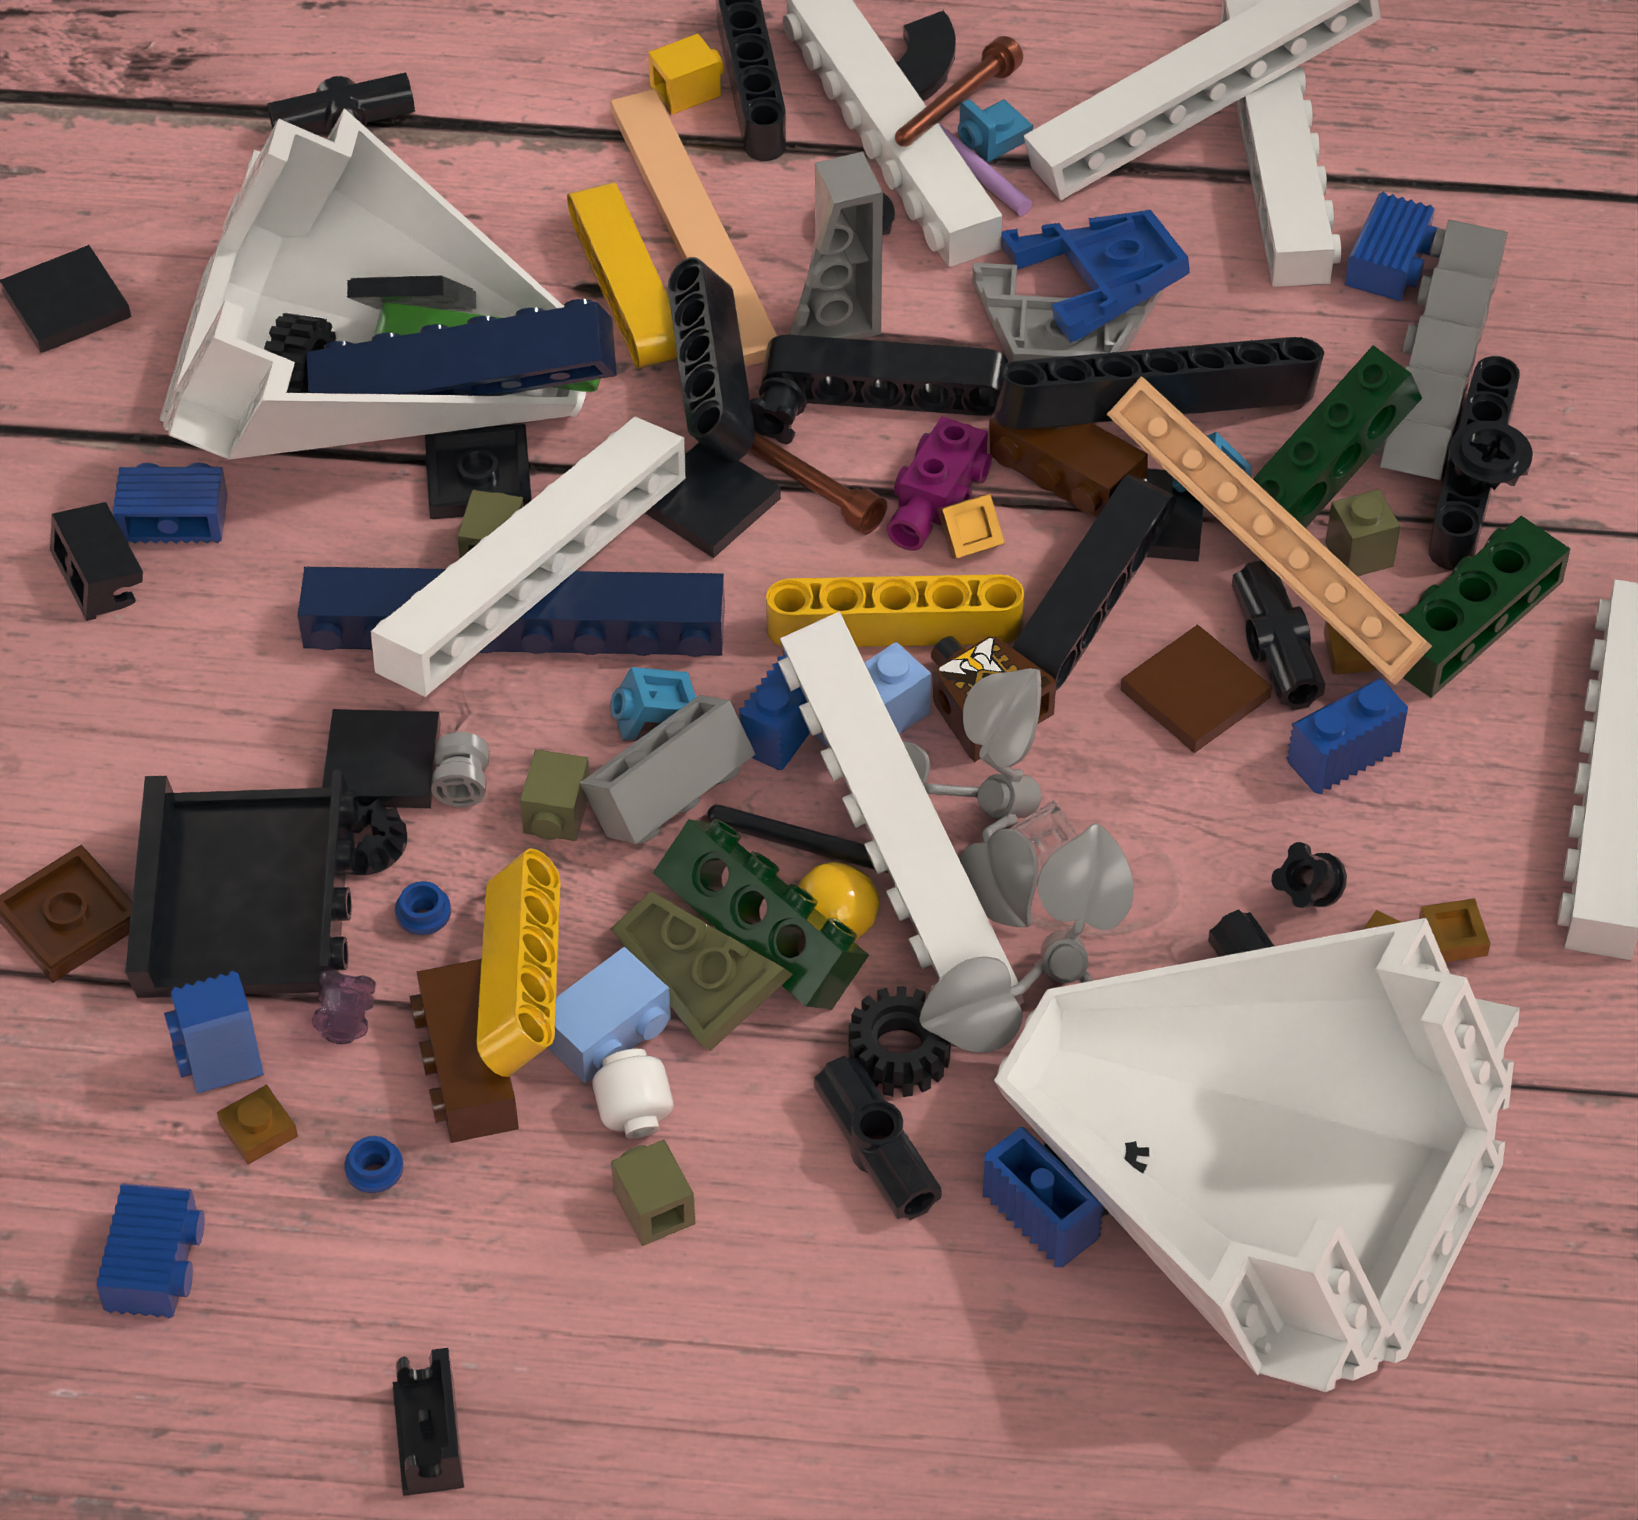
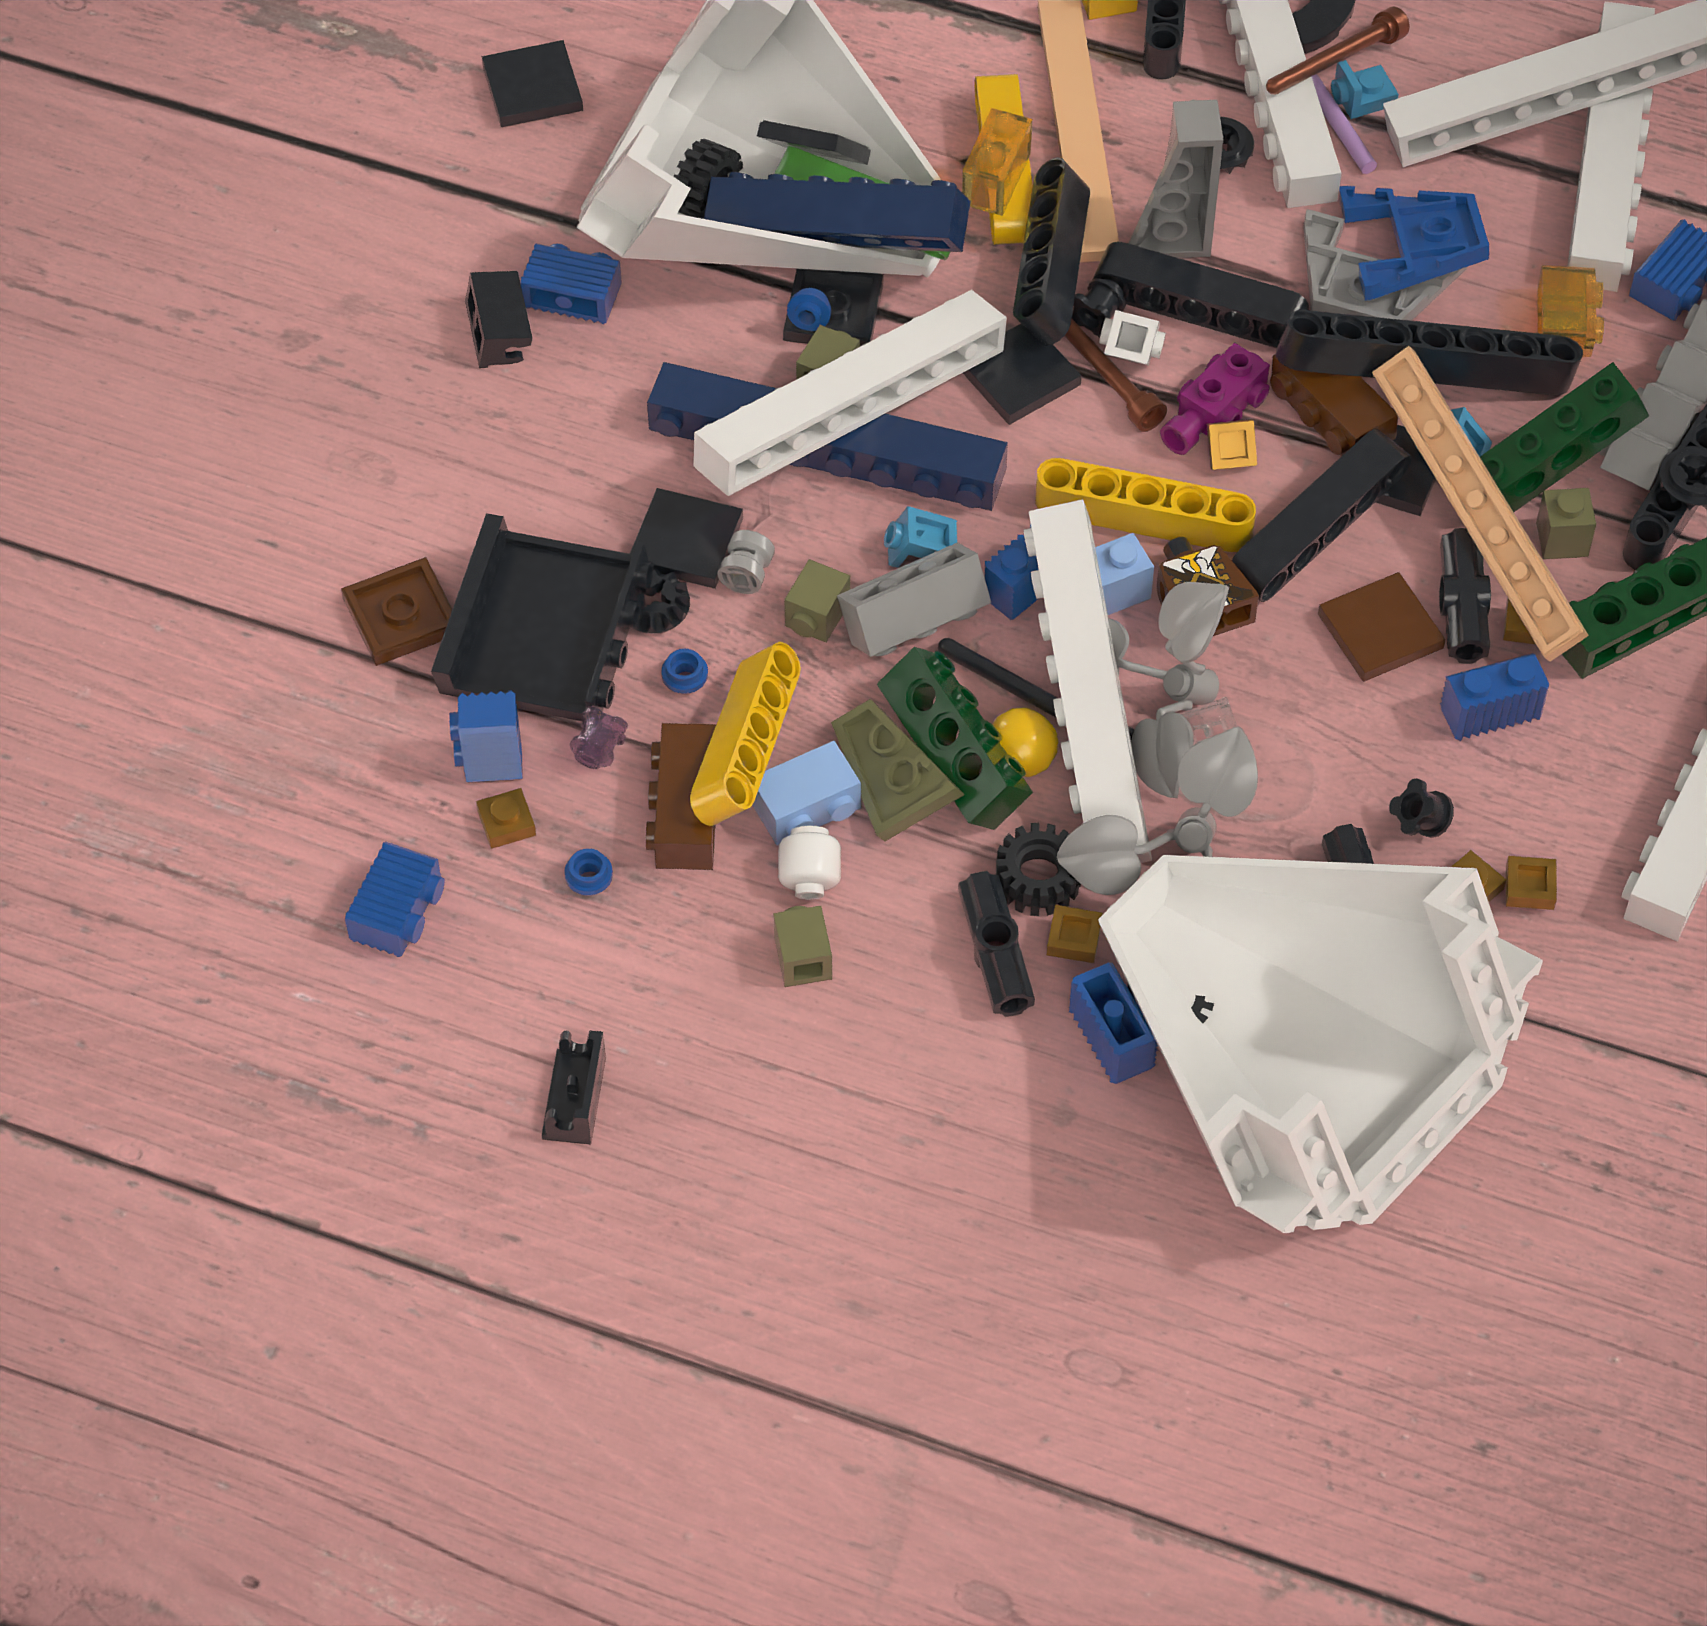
camera: 15 degrees right, 5 degrees up
none -> blue plate [787,288,831,331]
none -> clear yellow brick [962,108,1033,216]
none -> pearl gold plate [1046,905,1103,963]
none -> white brick [1099,310,1166,366]
none -> clear yellow brick [1537,265,1604,357]

